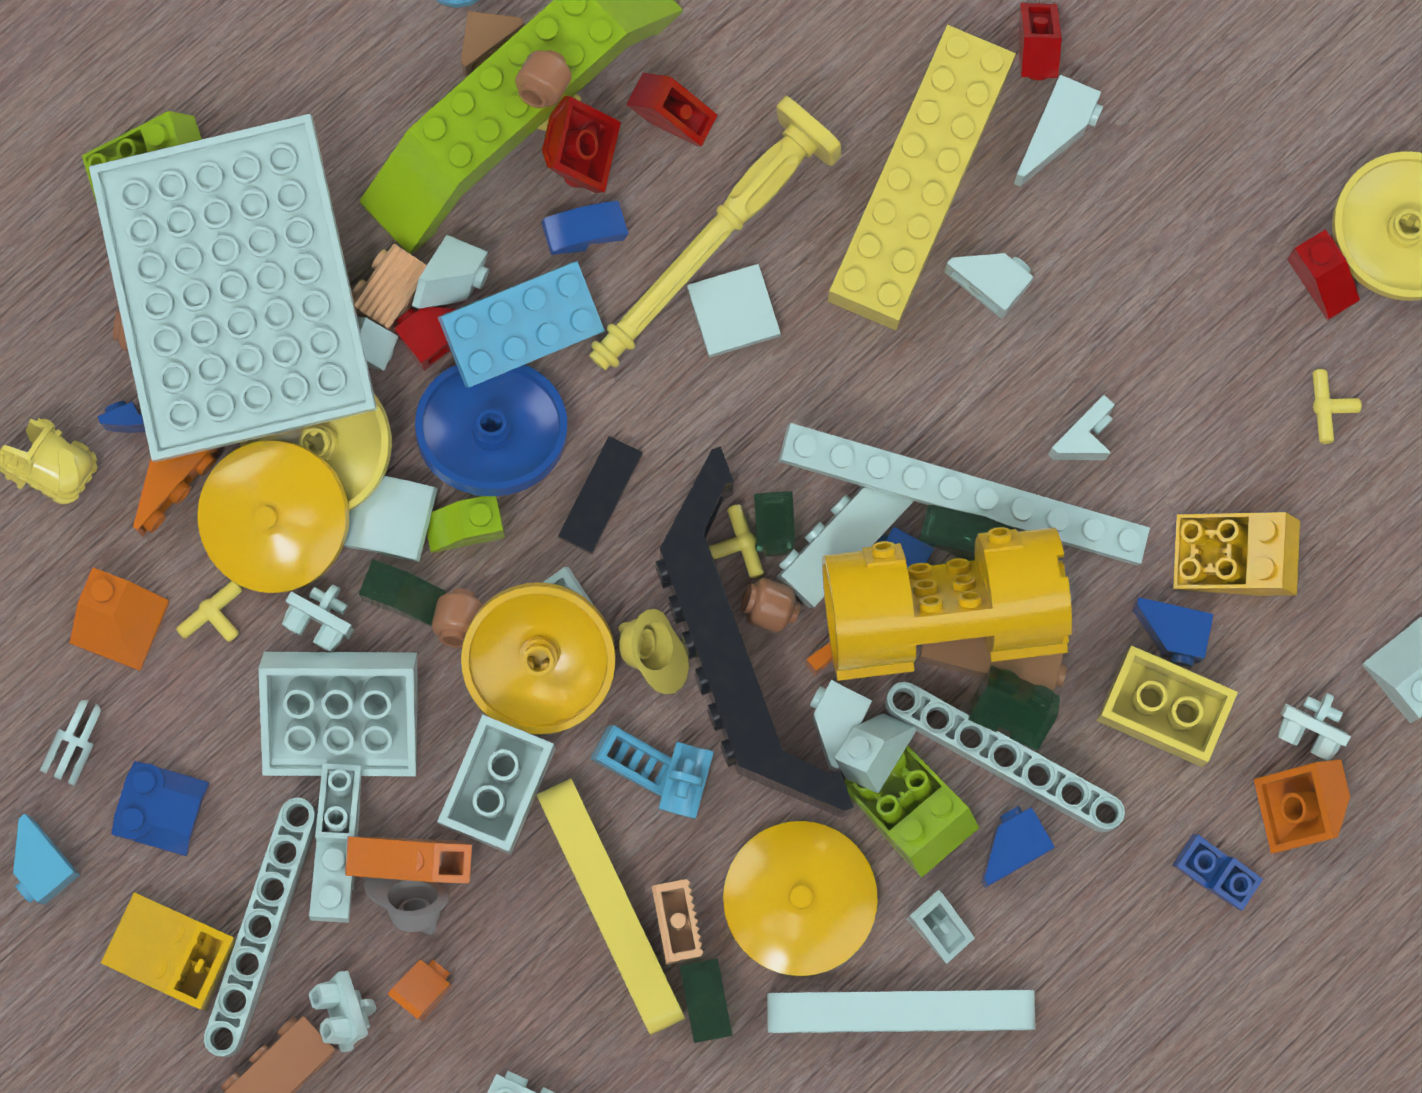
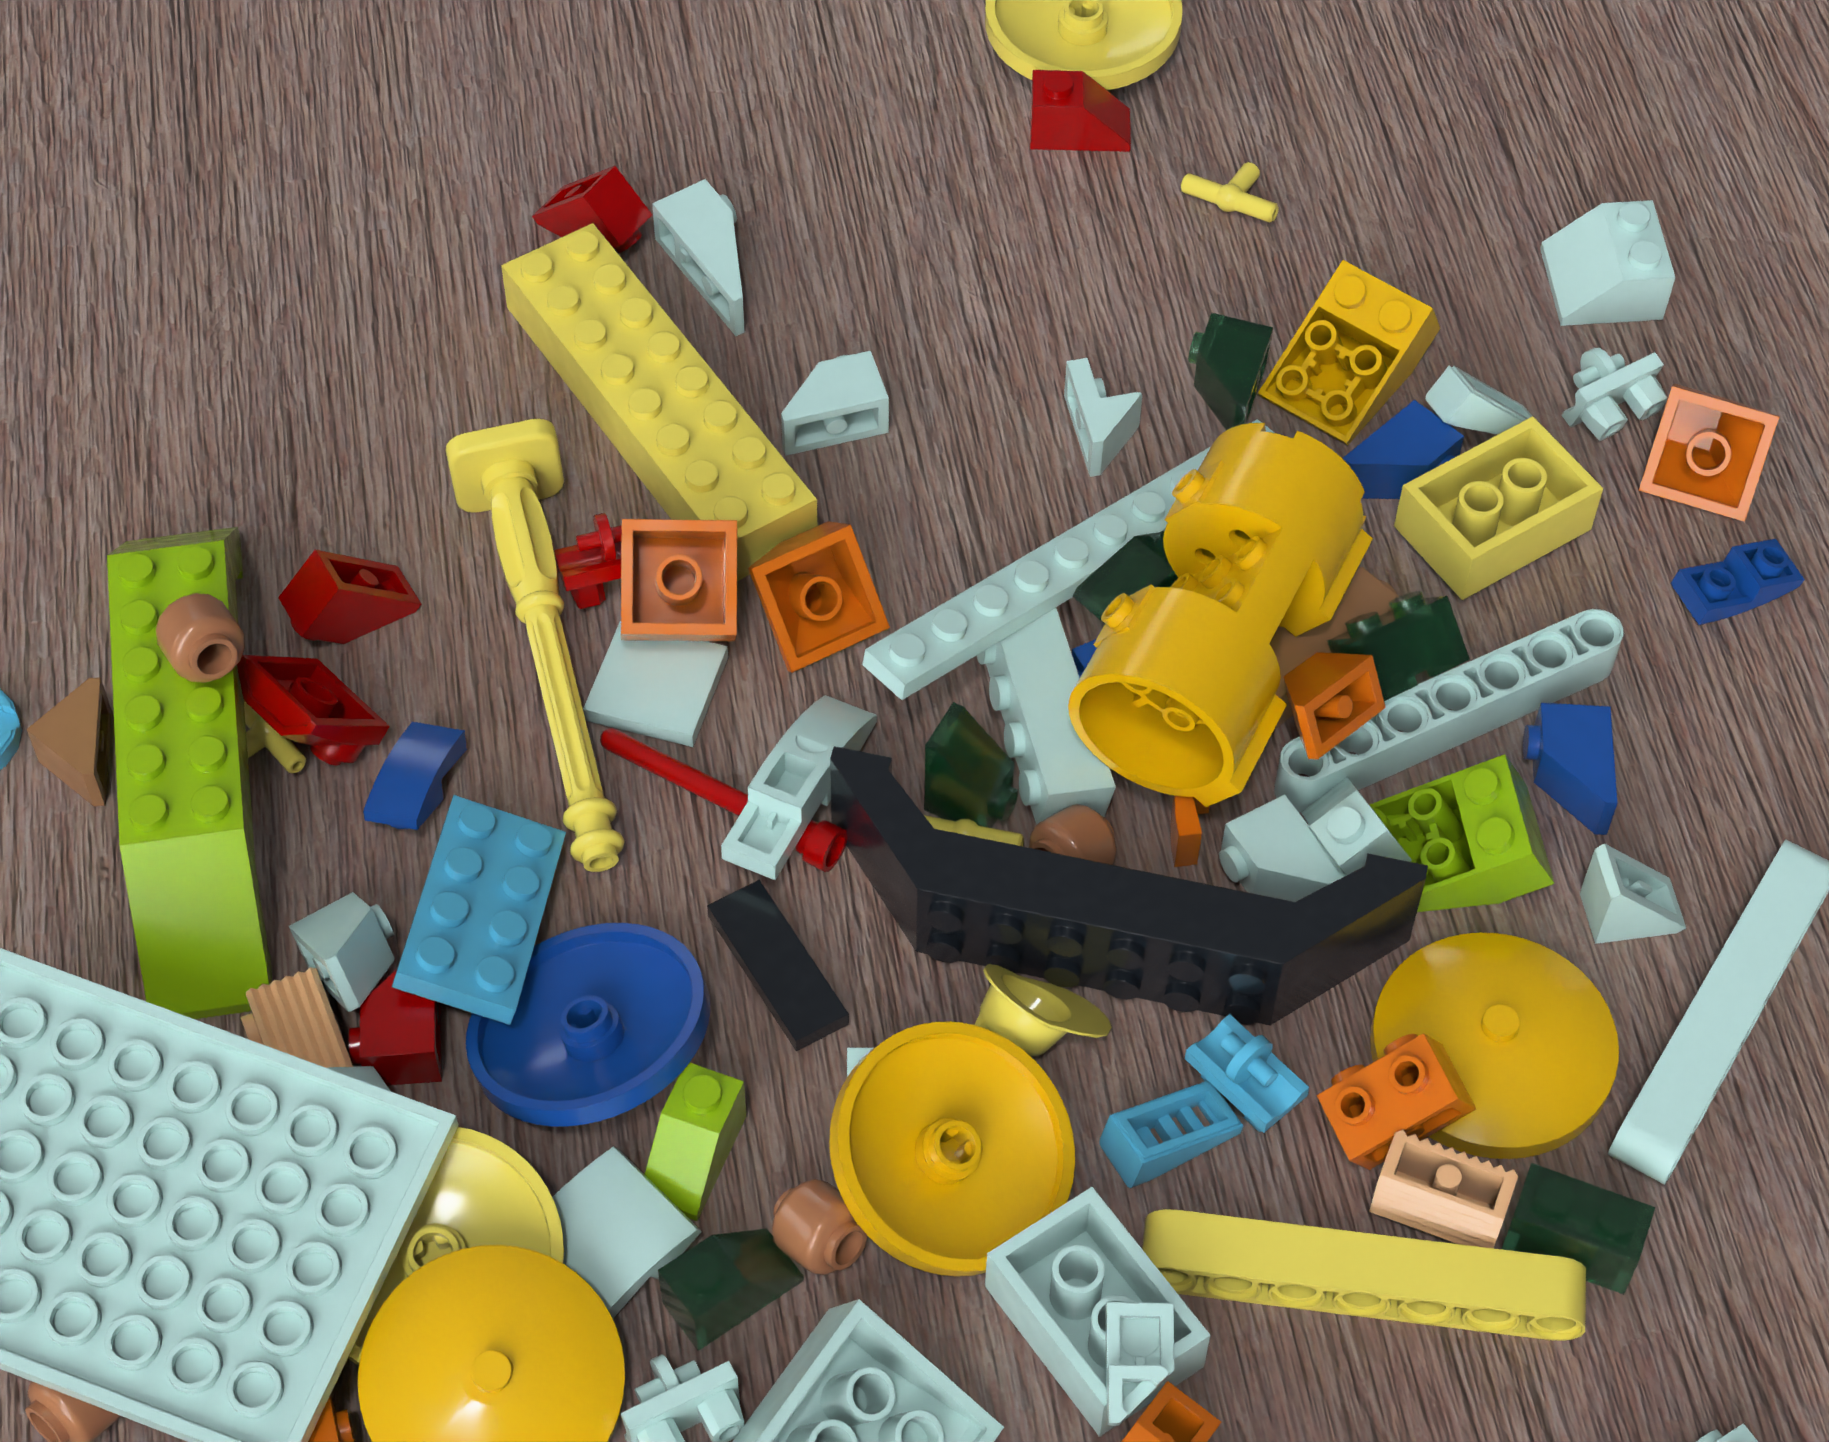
camera: 55 degrees left, 25 degrees down
none -> red hips [554,513,622,609]
none -> red piece [600,728,847,872]
none -> orange brick [621,519,737,641]
none -> light aqua slope [721,695,877,880]
none -> orange slope [748,521,890,673]
none -> light aqua slope [1105,1302,1174,1426]
none -> clear green slope [1188,313,1273,430]
none -> orange slope [1283,652,1386,759]
none -> orange brick [1316,1033,1476,1170]
none -> light aqua slope [1425,366,1532,435]

